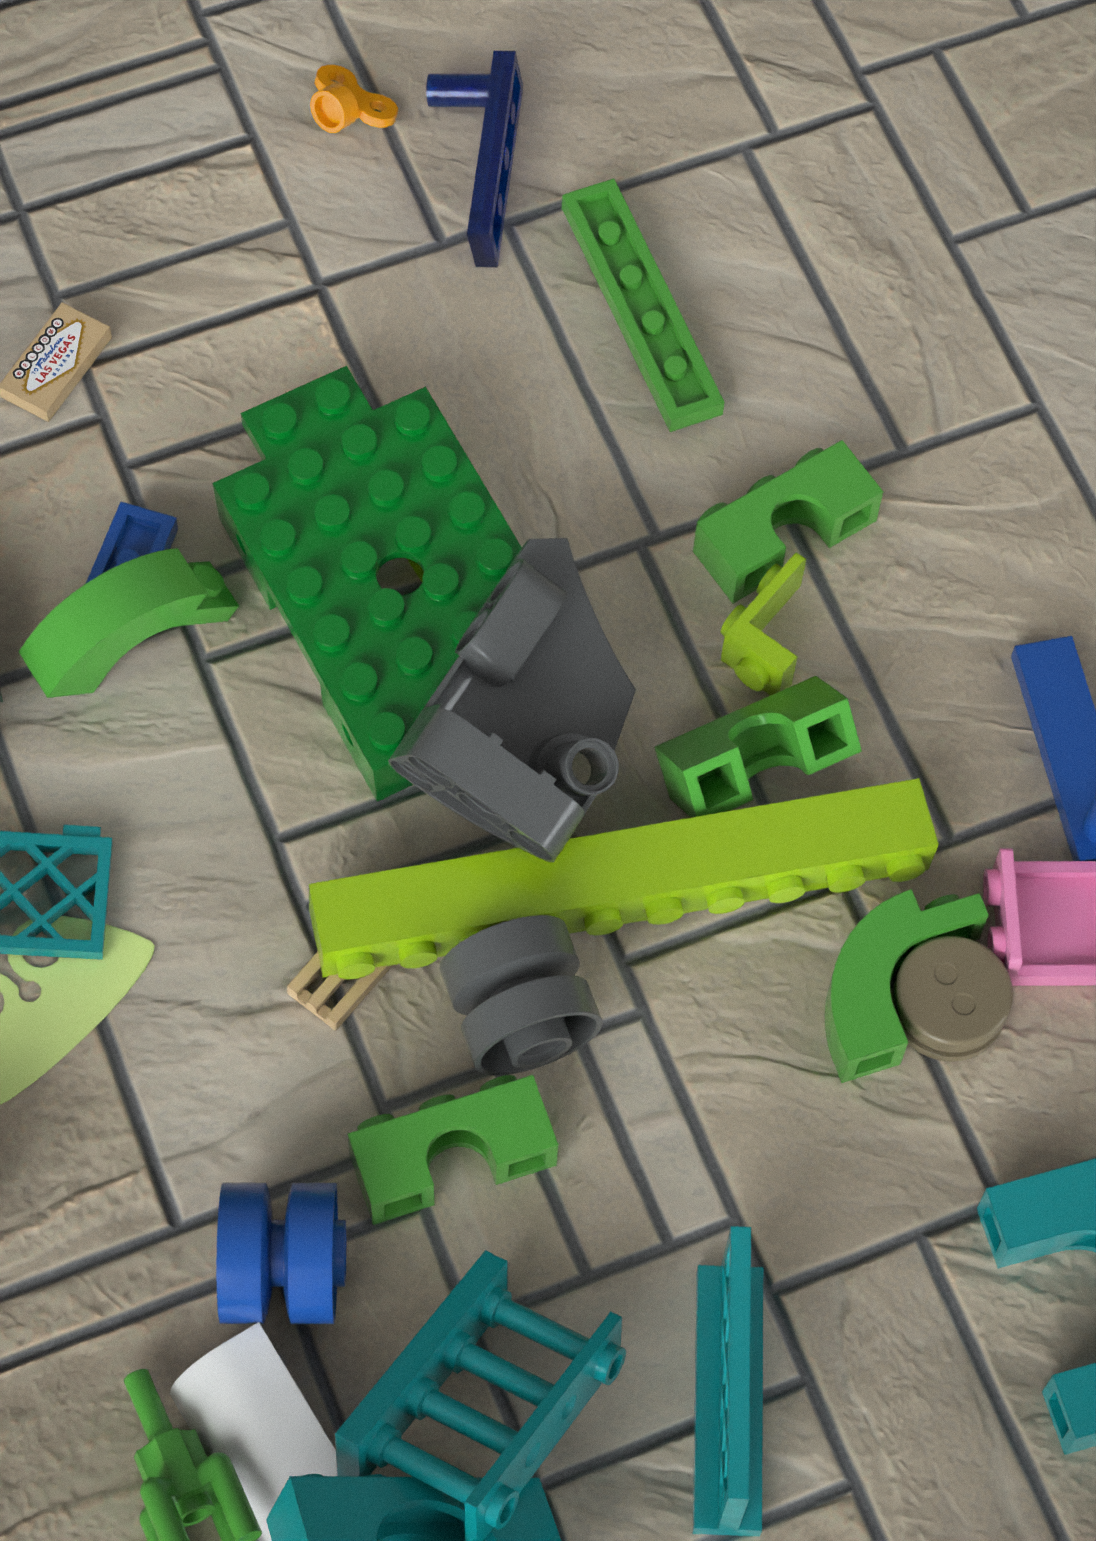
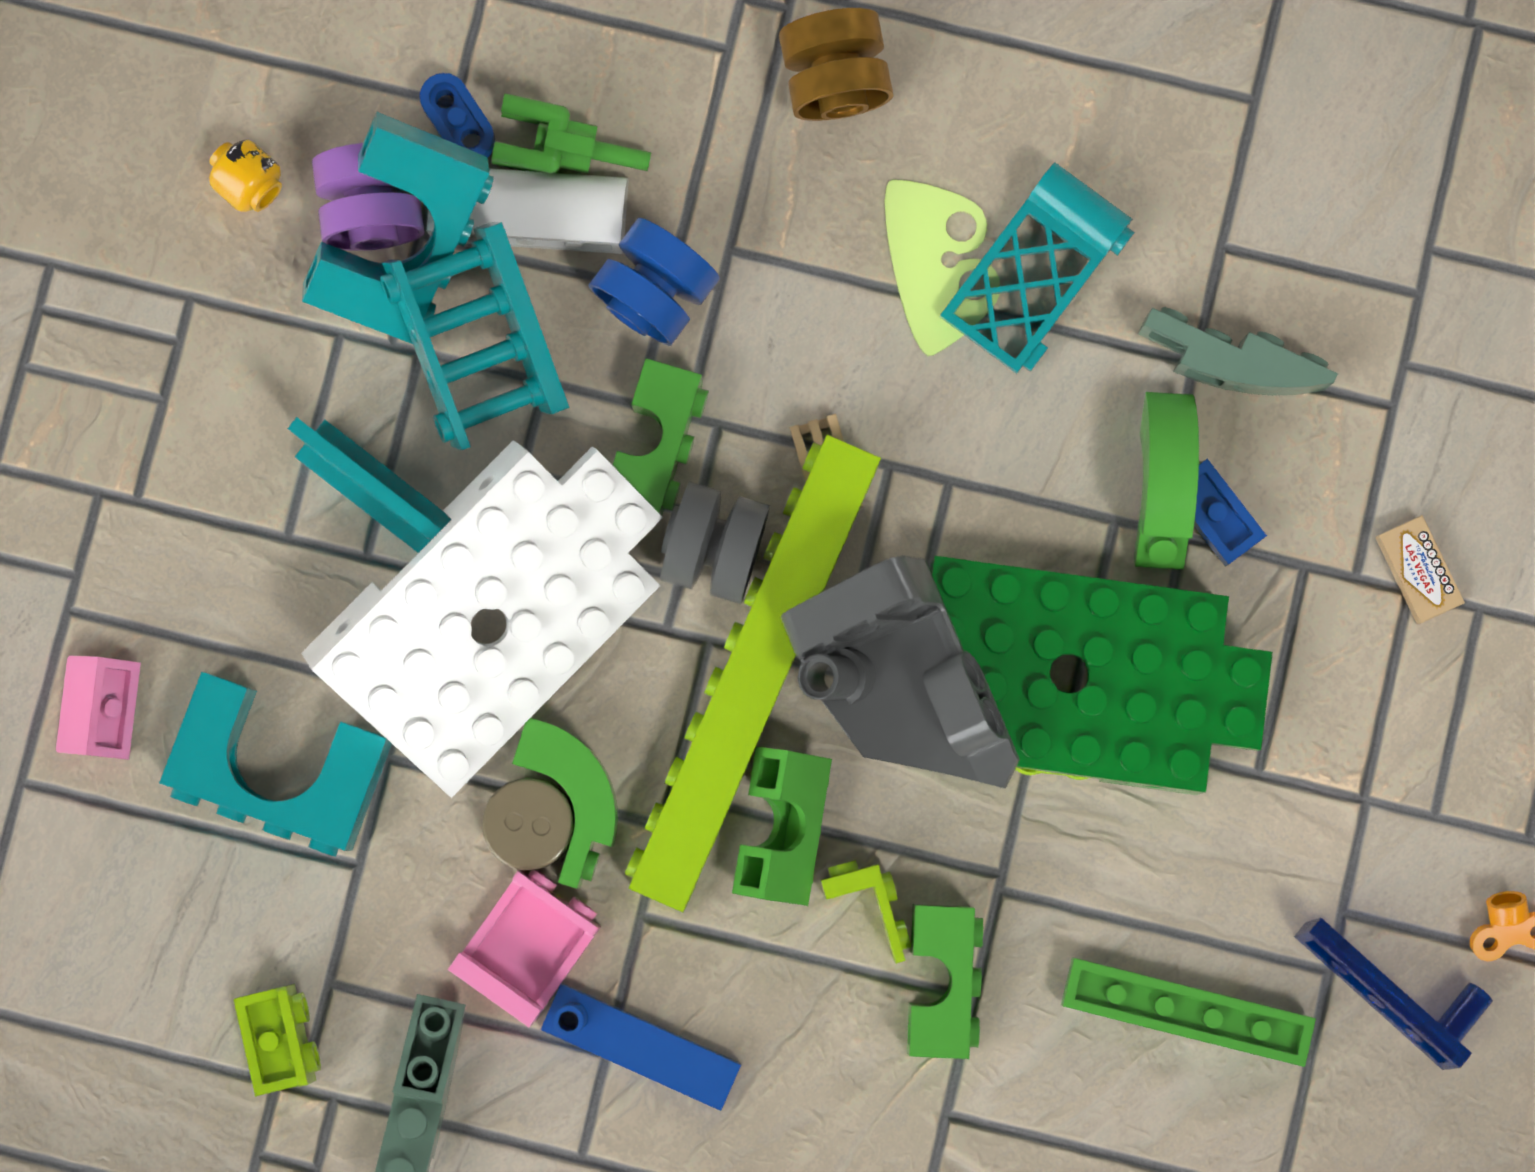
camera: 130 degrees right, 20 degrees up
none -> white piece [301,440,663,798]

